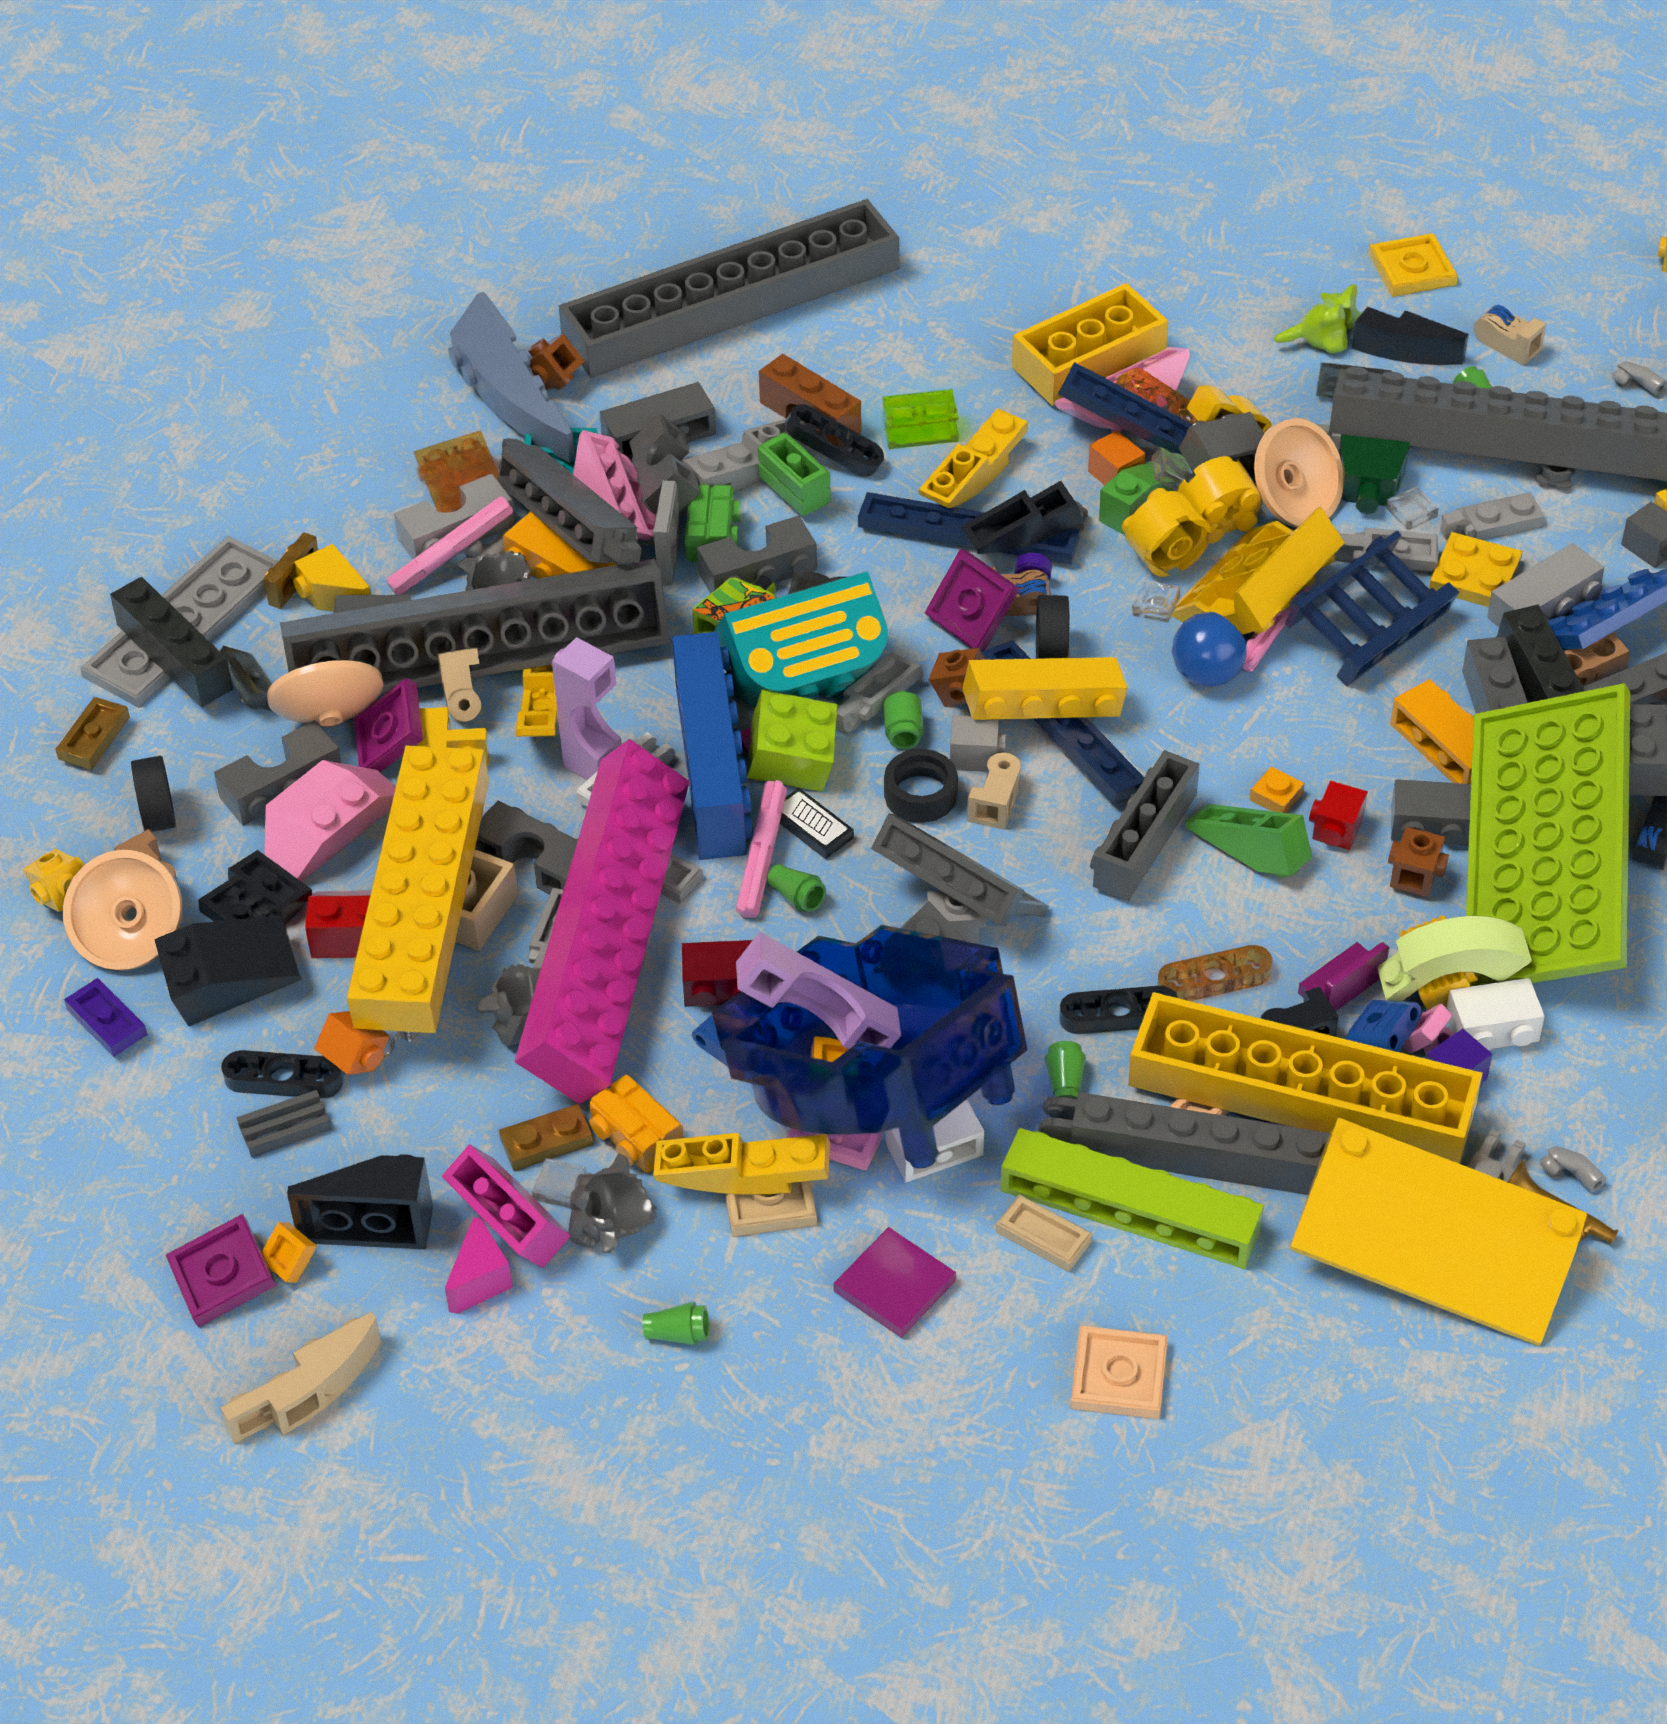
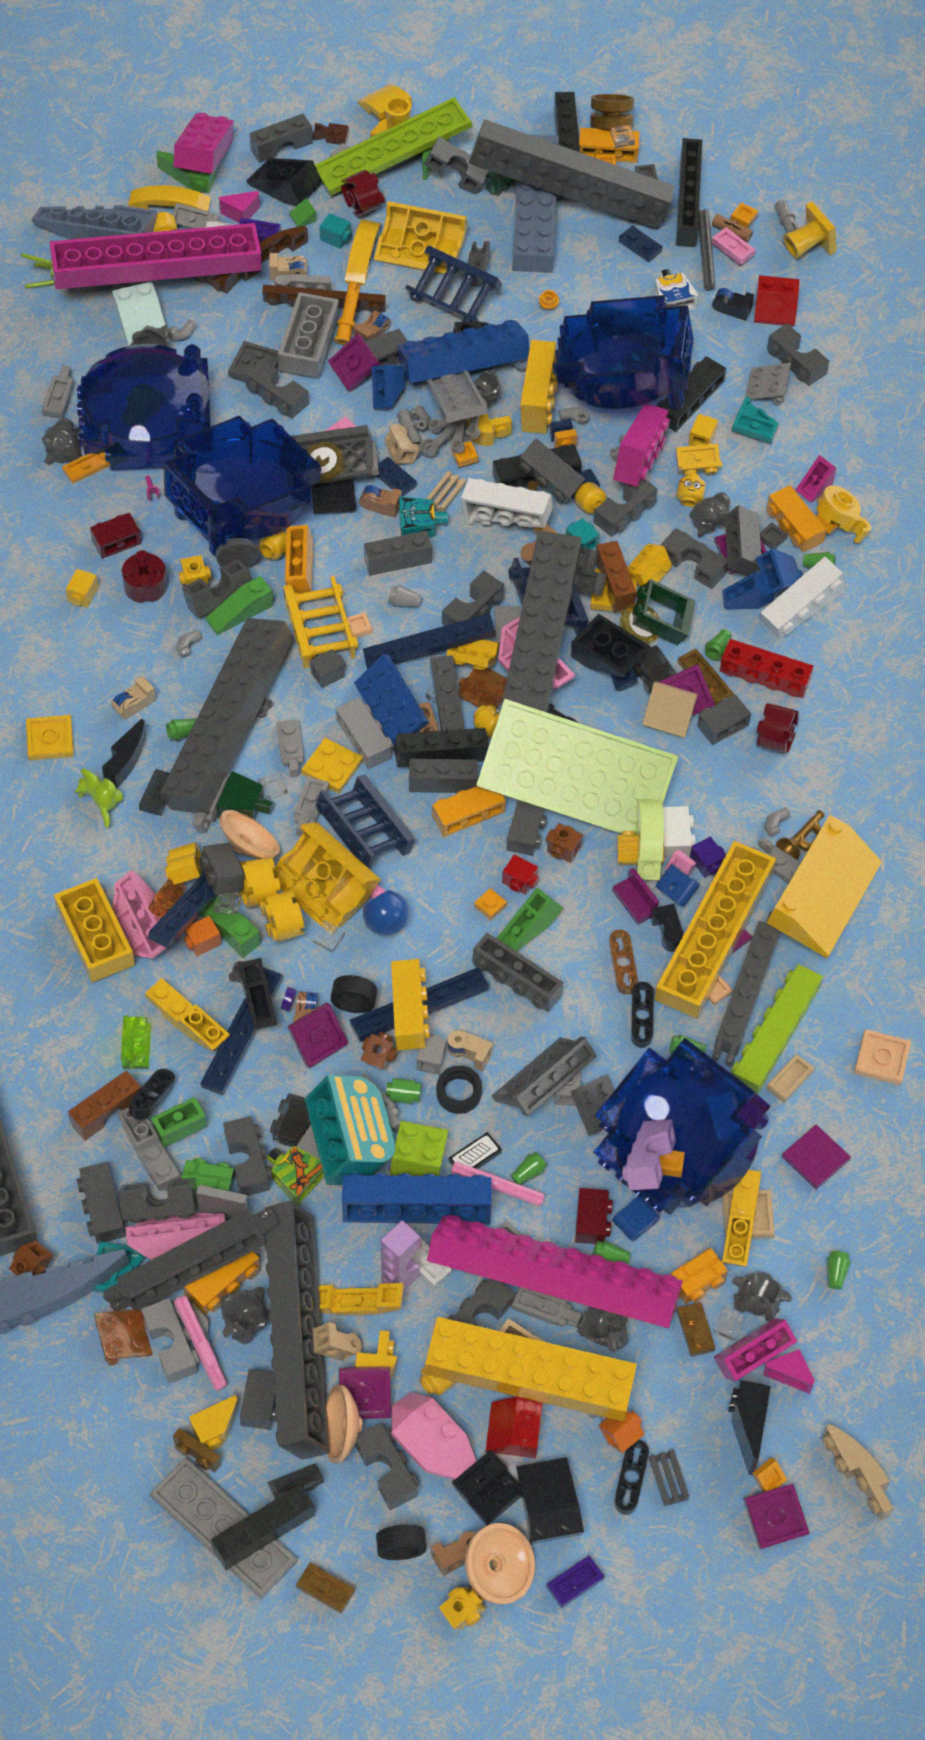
camera: 85 degrees left, 10 degrees up
none -> bright green cone [593,1240,630,1264]

